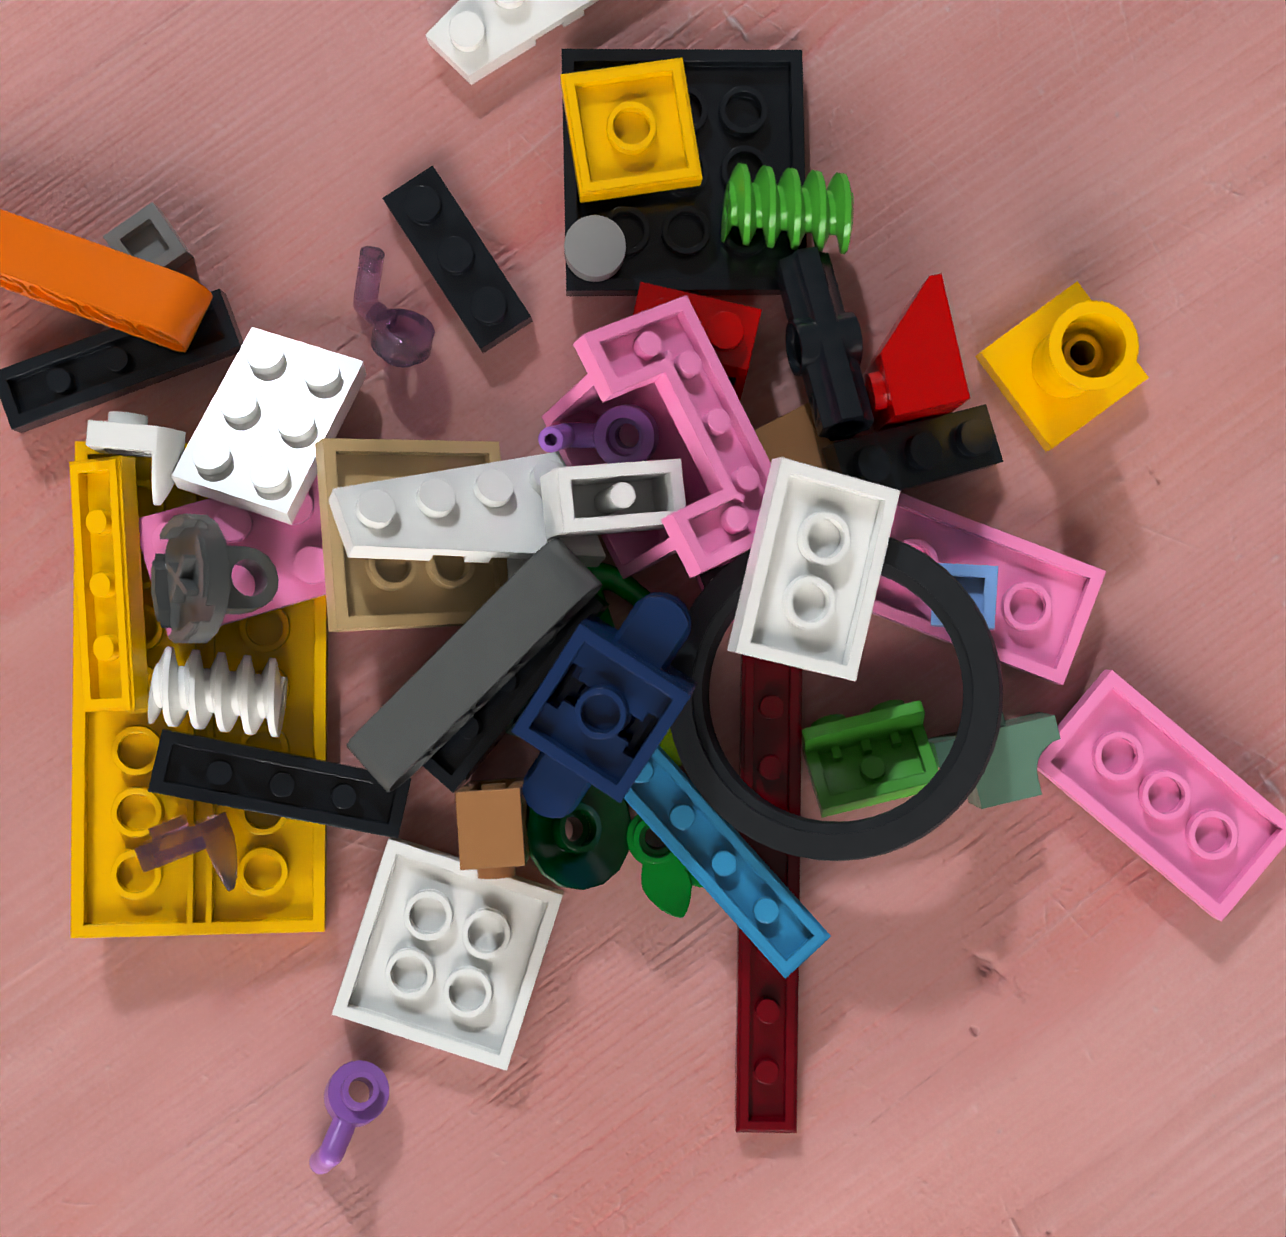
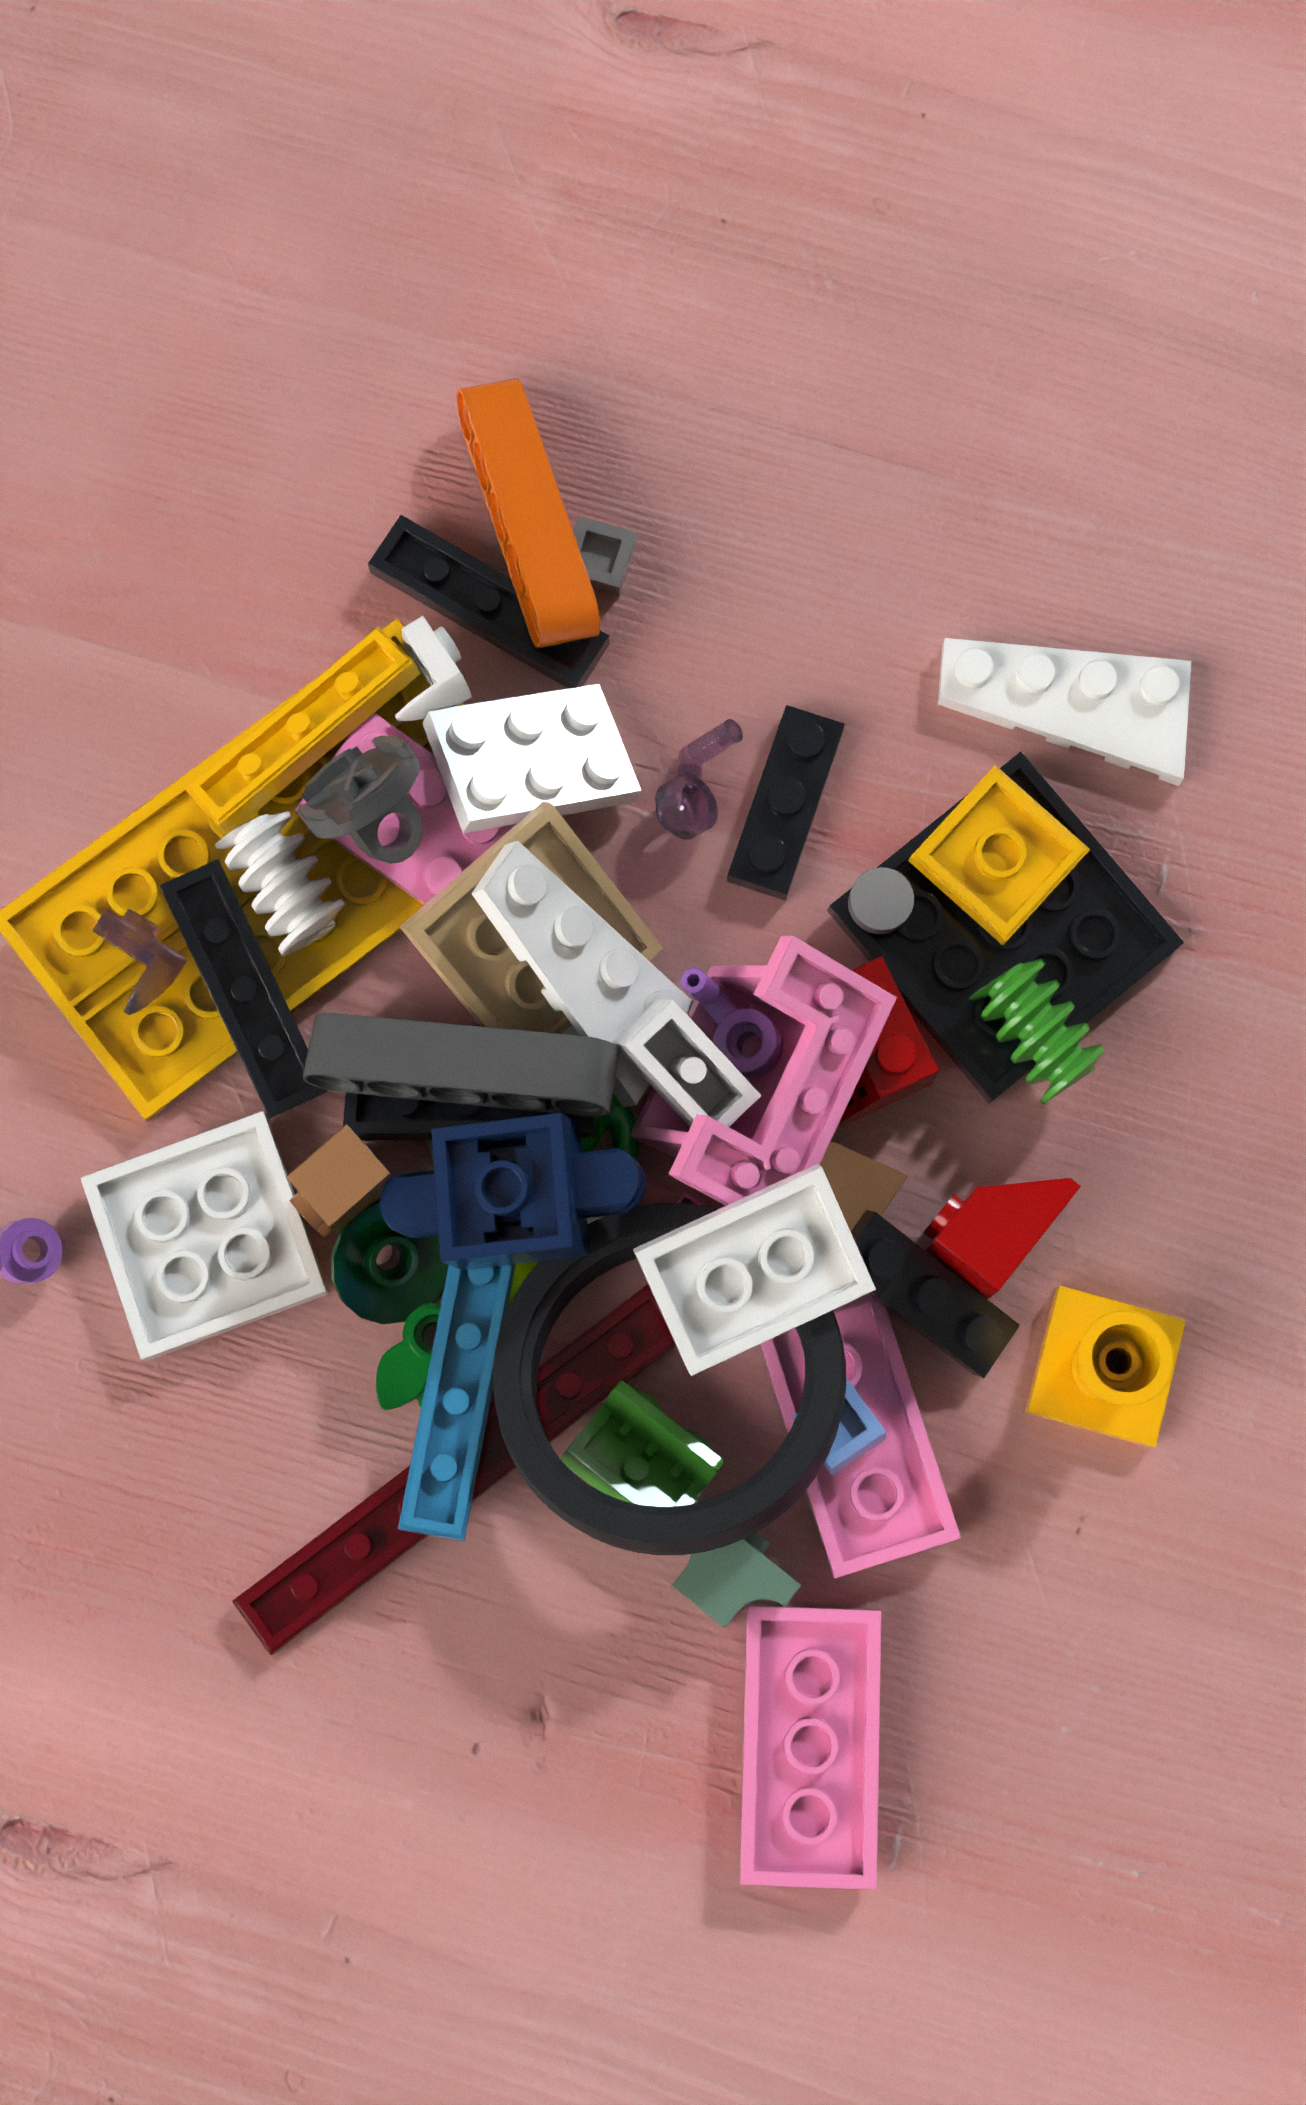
camera: 55 degrees right, 10 degrees down
black piece [775,247,875,441] -> none

